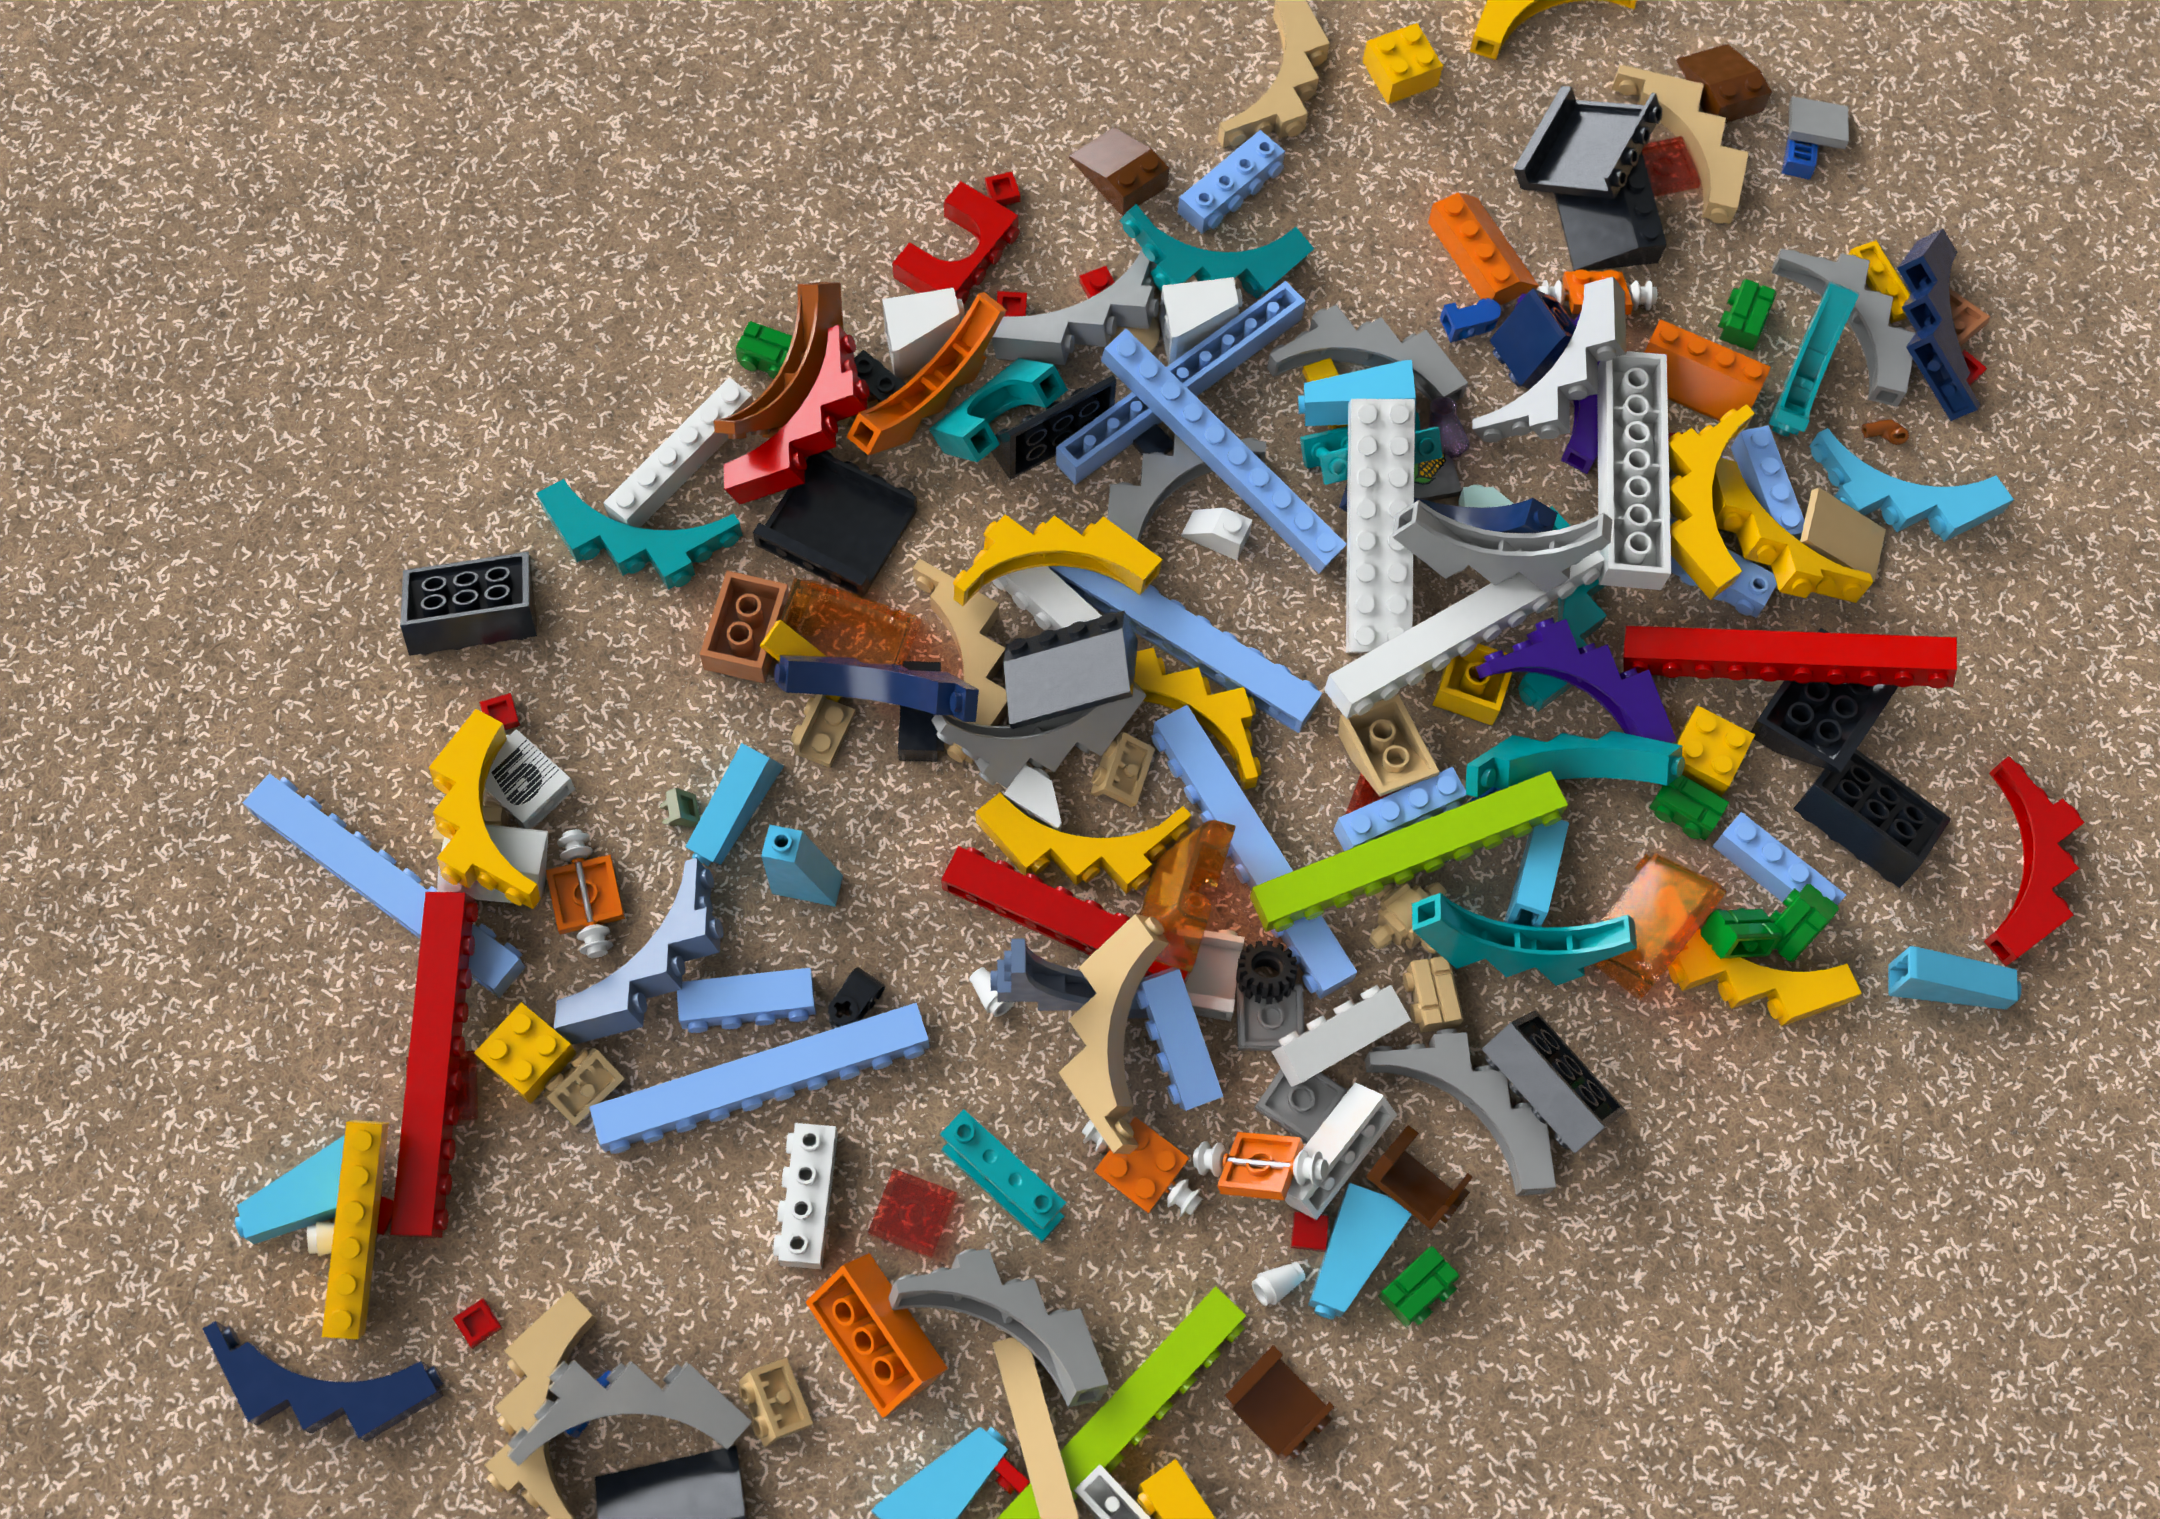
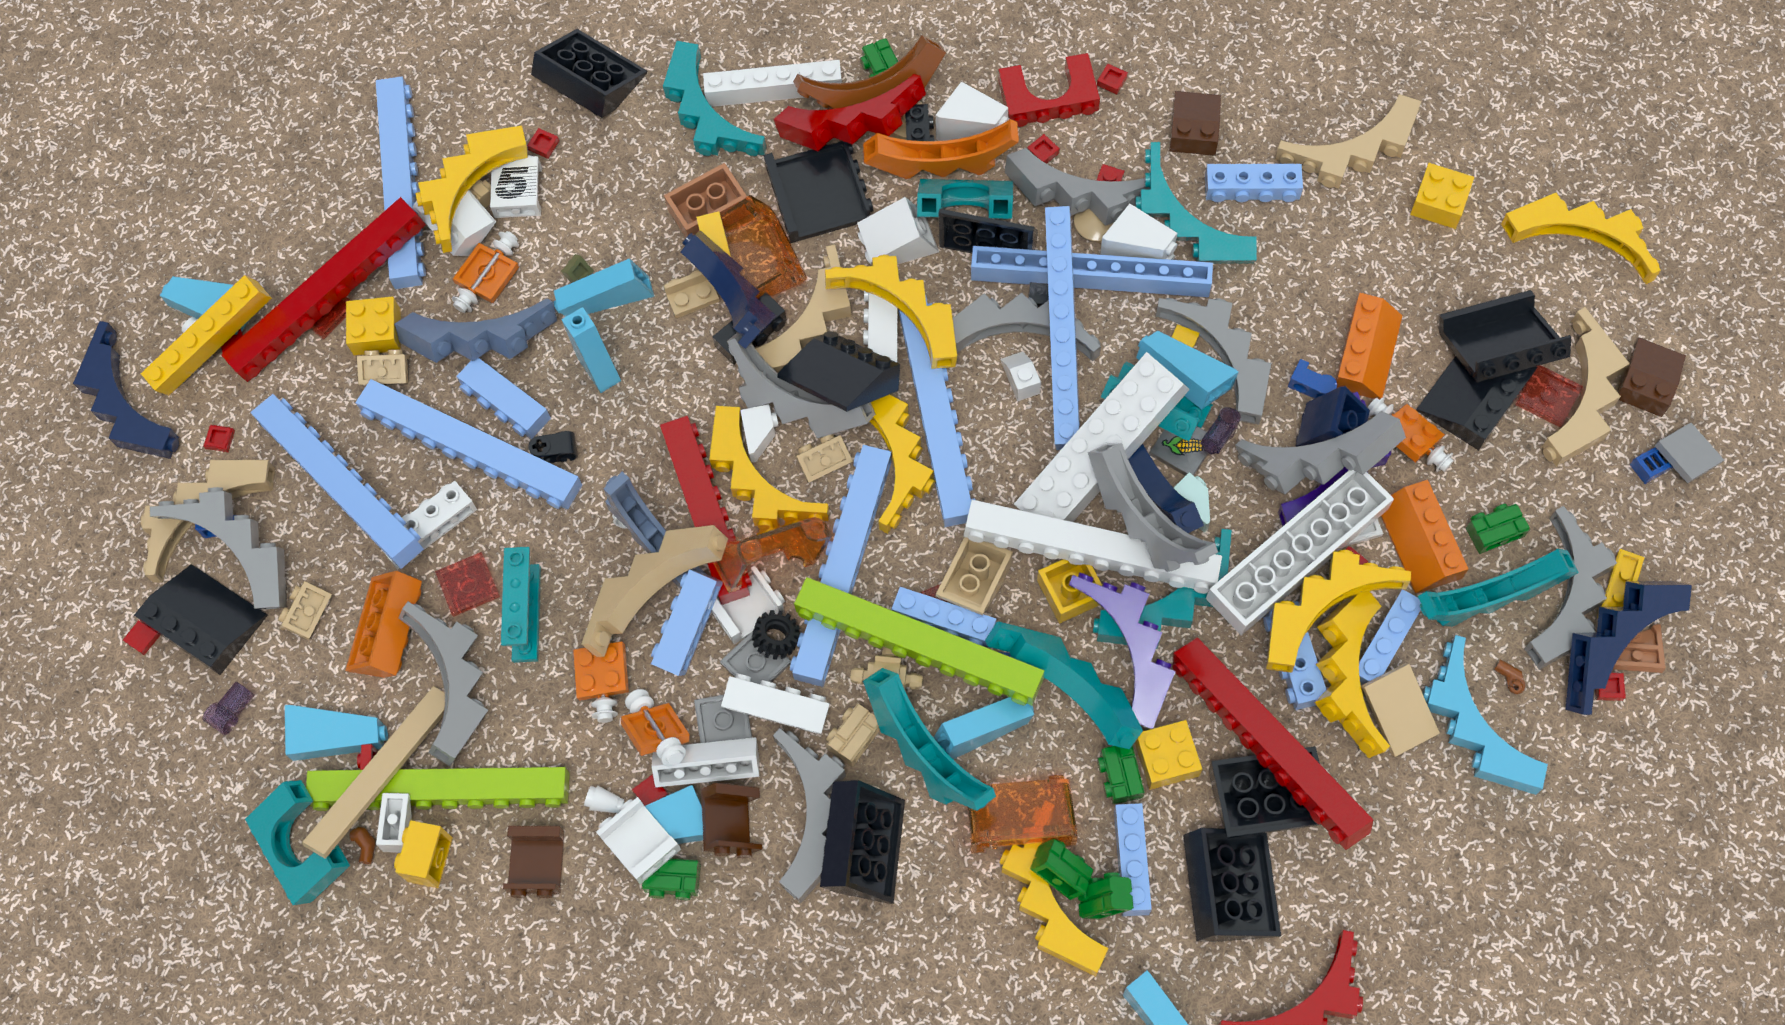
camera: 55 degrees right, 0 degrees up
none -> light blue brick [250,394,424,569]
none -> white panel [597,797,681,885]
none -> white slope [857,197,939,265]

